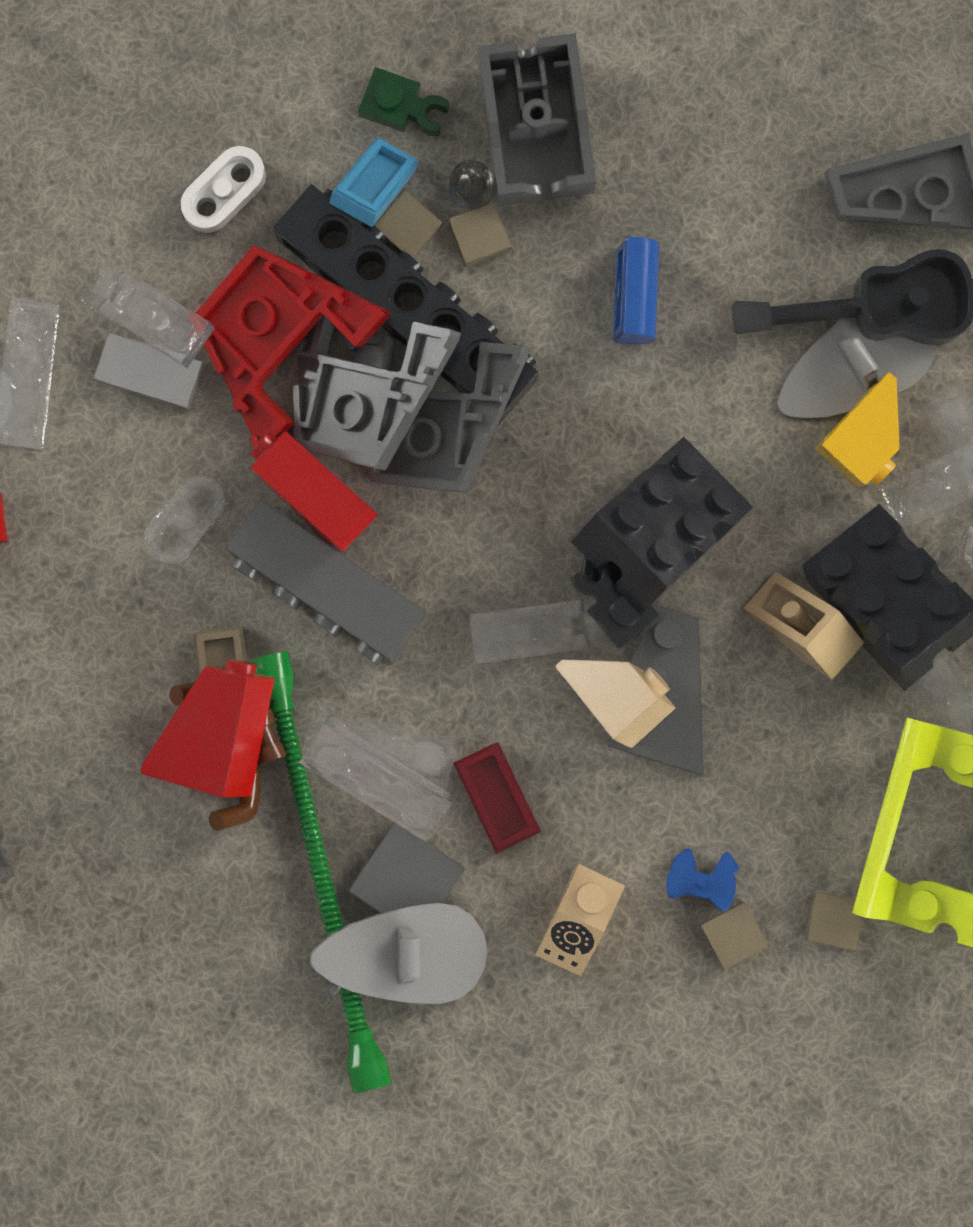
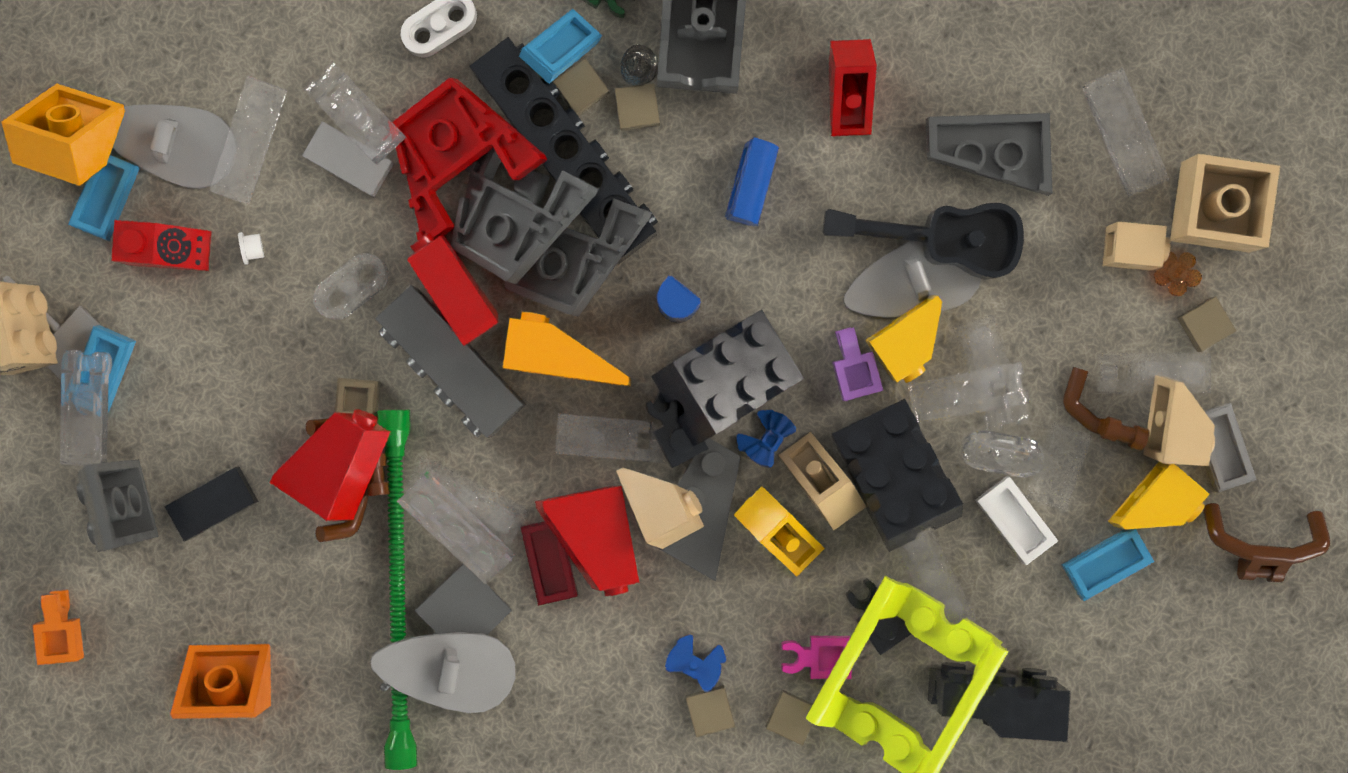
camera: 10 degrees right, 5 degrees up
tan slope [535,864,625,976] -> none
none -> black tile [164,467,259,542]
none -> orange slope [170,644,271,719]
none -> white piece [238,232,264,265]
none -> light orange slope [503,312,631,387]
none -> red slope [535,486,640,596]
none -> blue brick [657,276,701,323]
none -> yellow slope [734,486,825,577]
none -> blue piece [737,410,796,468]
none -> dark pink plate [781,635,852,679]
none -> red slope [828,39,877,136]
none -> medium lavender plate [832,327,883,401]
none -> black plate [846,579,911,655]

